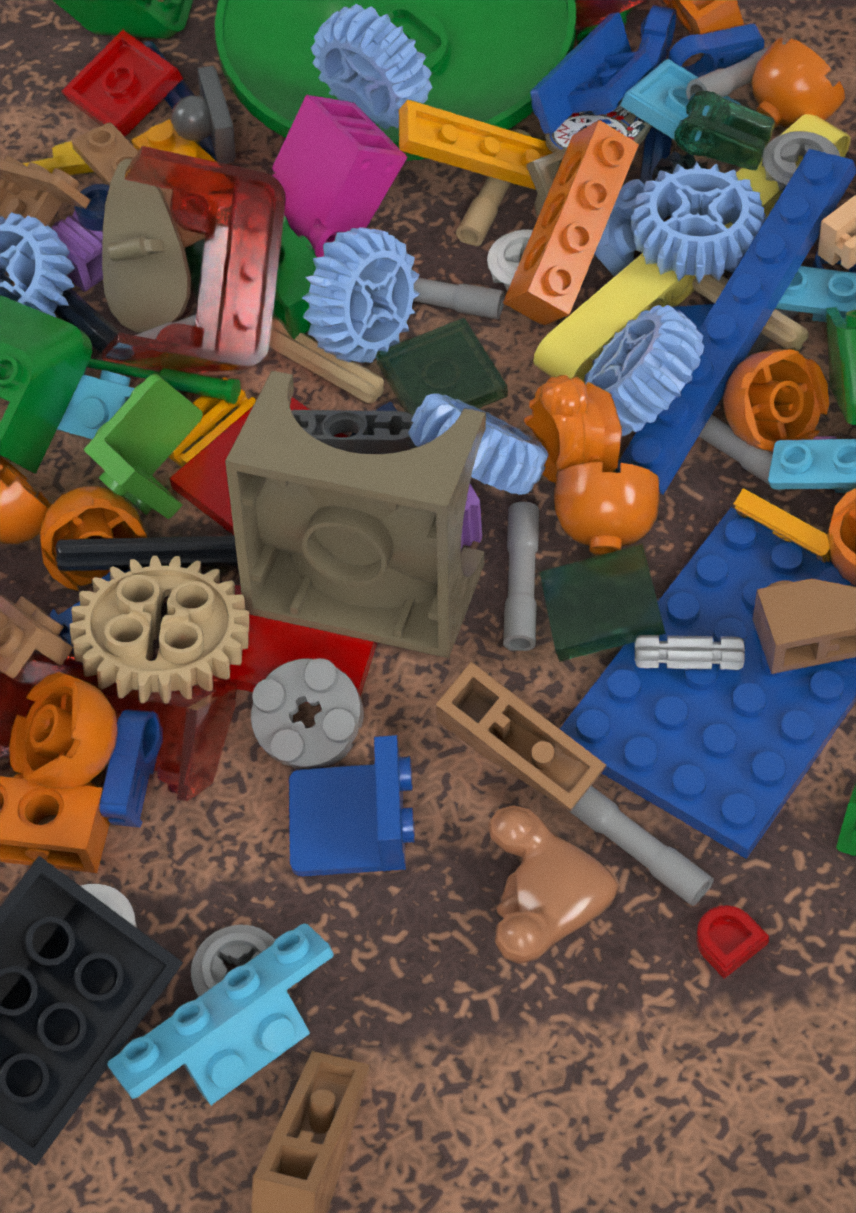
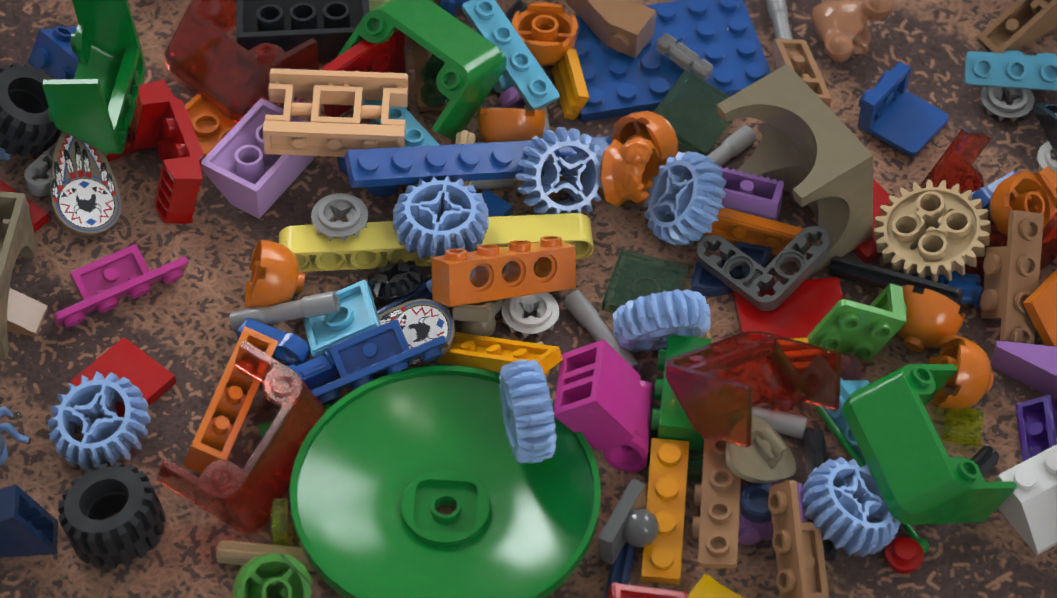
camera: 145 degrees left, 5 degrees down
light grey plate [251,658,364,770] -> none
clear green piece [674,91,775,170] -> none

